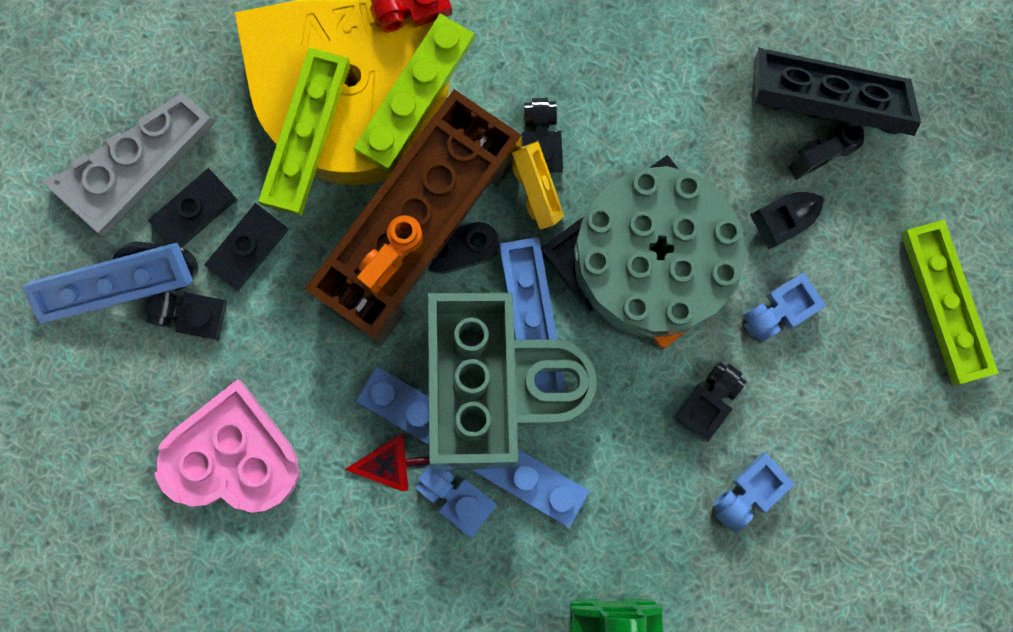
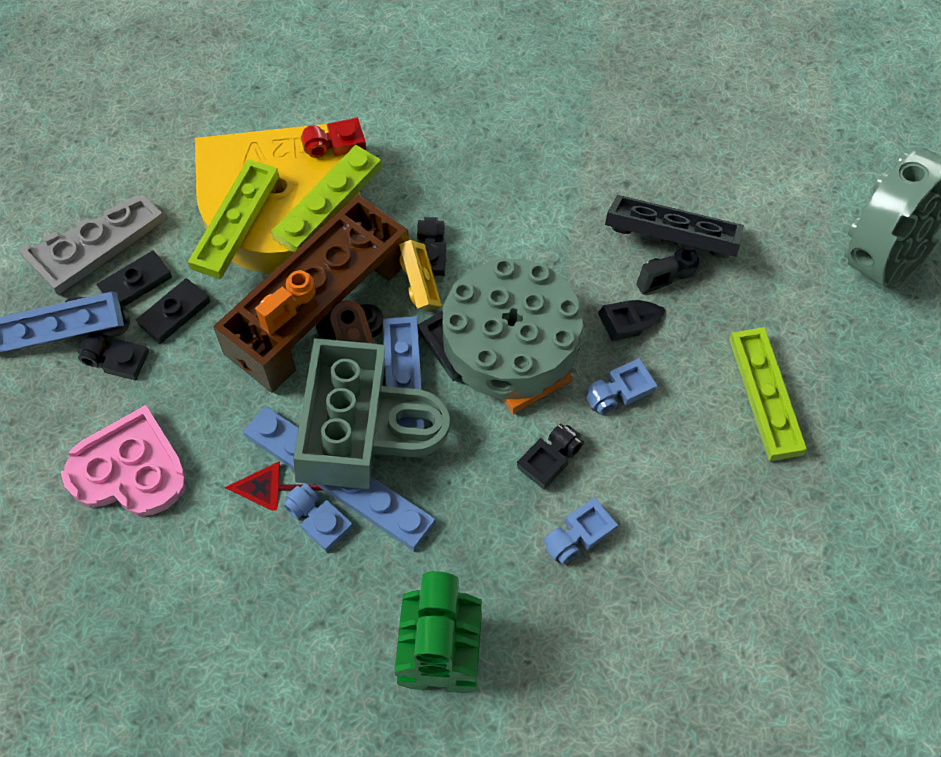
camera: 10 degrees right, 20 degrees down
none -> reddish brown plate [330,299,375,344]

